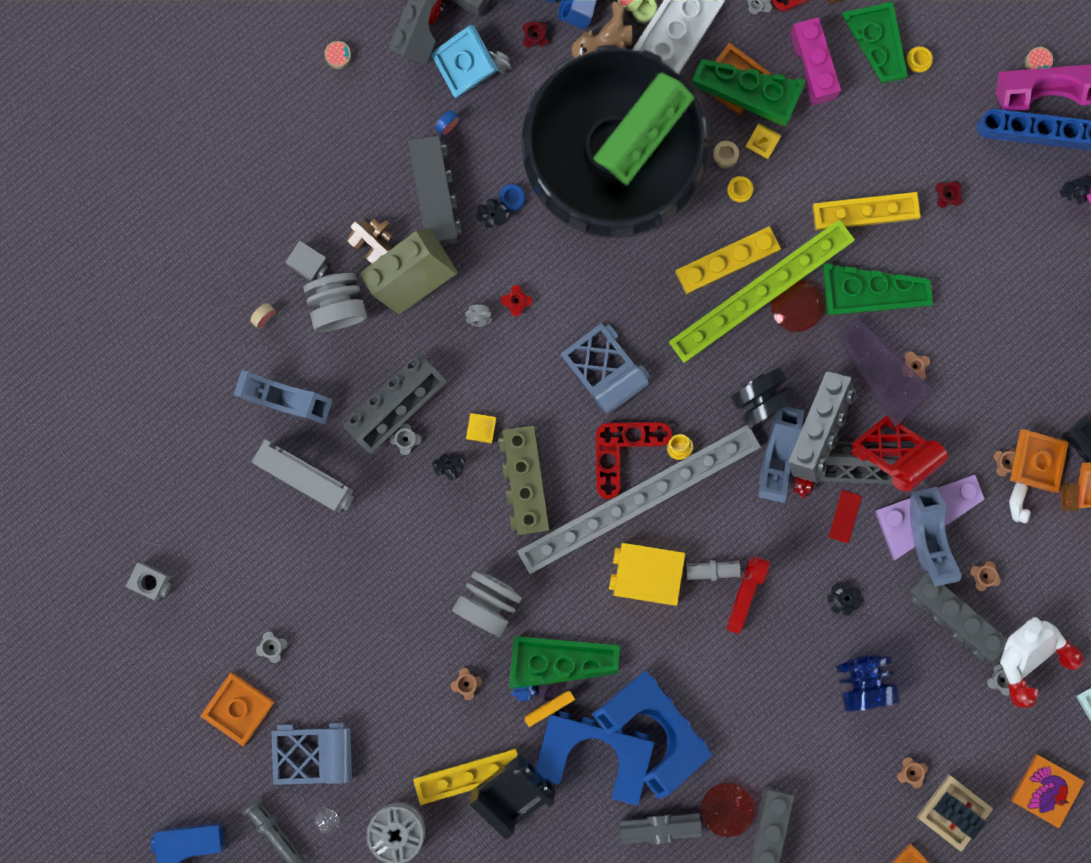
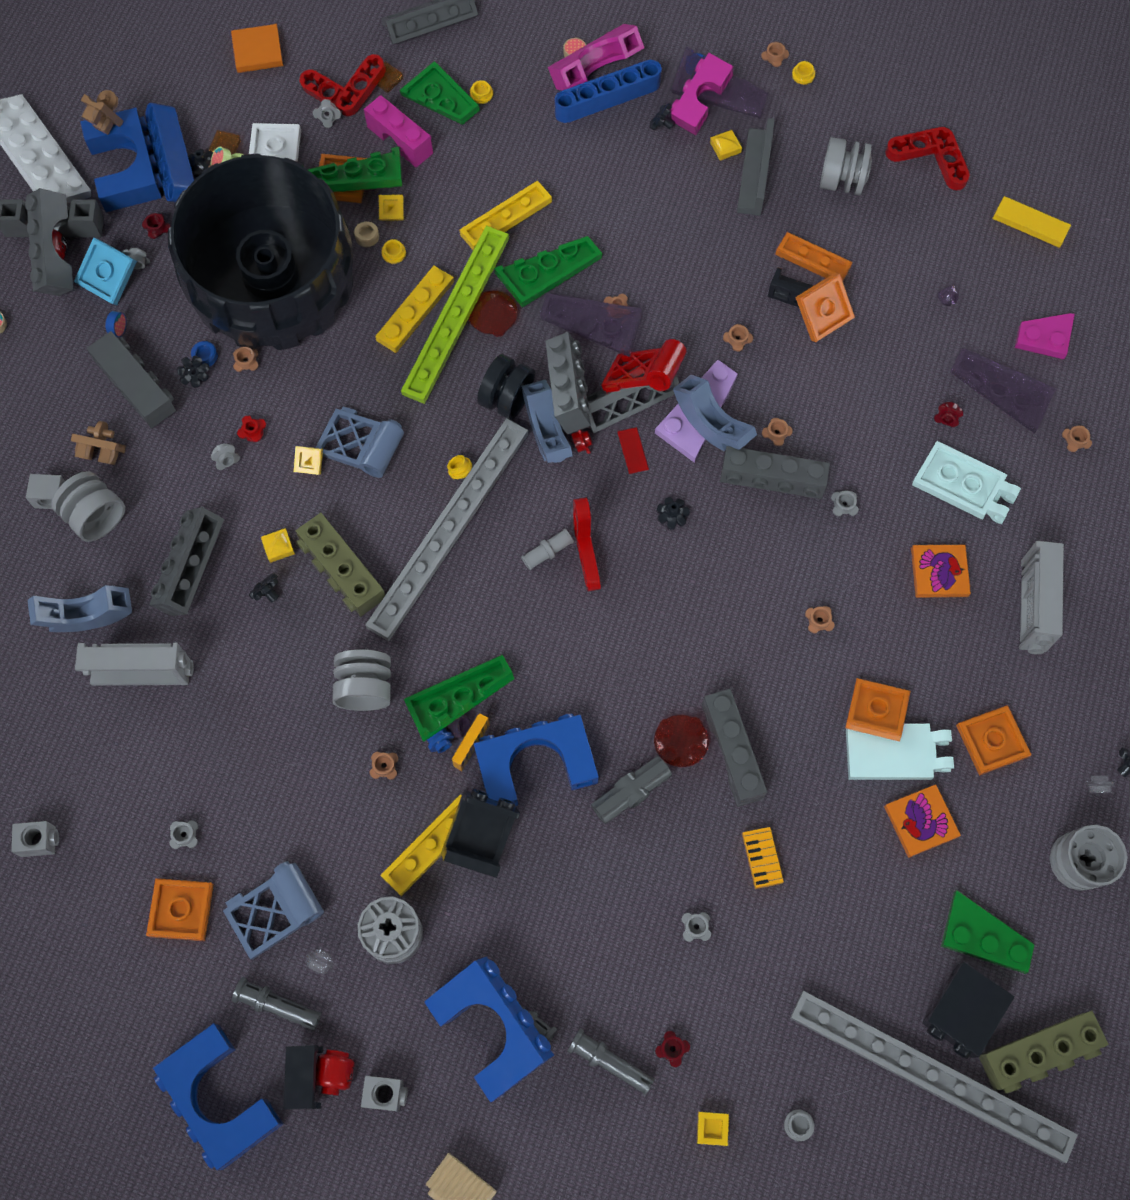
camera: 30 degrees left, 15 degrees down
tan tile [250,303,276,329] -> none
olive slope [359,228,458,315] -> none
light grey plate [390,424,421,455] -> none
blue arch [592,670,713,799] -> none
bright green panel [594,73,694,184] -> none
red beam [595,422,672,500] -> none
yellow brick [609,543,685,606] -> none
clear blue wheel [836,654,900,711] -> none
tan plate [917,775,993,852] -> none
dark red plate [935,181,963,208] -> none
white torso [1000,617,1084,708] -> none
white arm [1009,483,1031,523] -> none
orange tile [1010,429,1069,493] -> none
clear orange tile [1061,484,1079,512] -> none
none -> nougat plate [233,347,259,372]
none -> yellow tile [294,446,323,475]

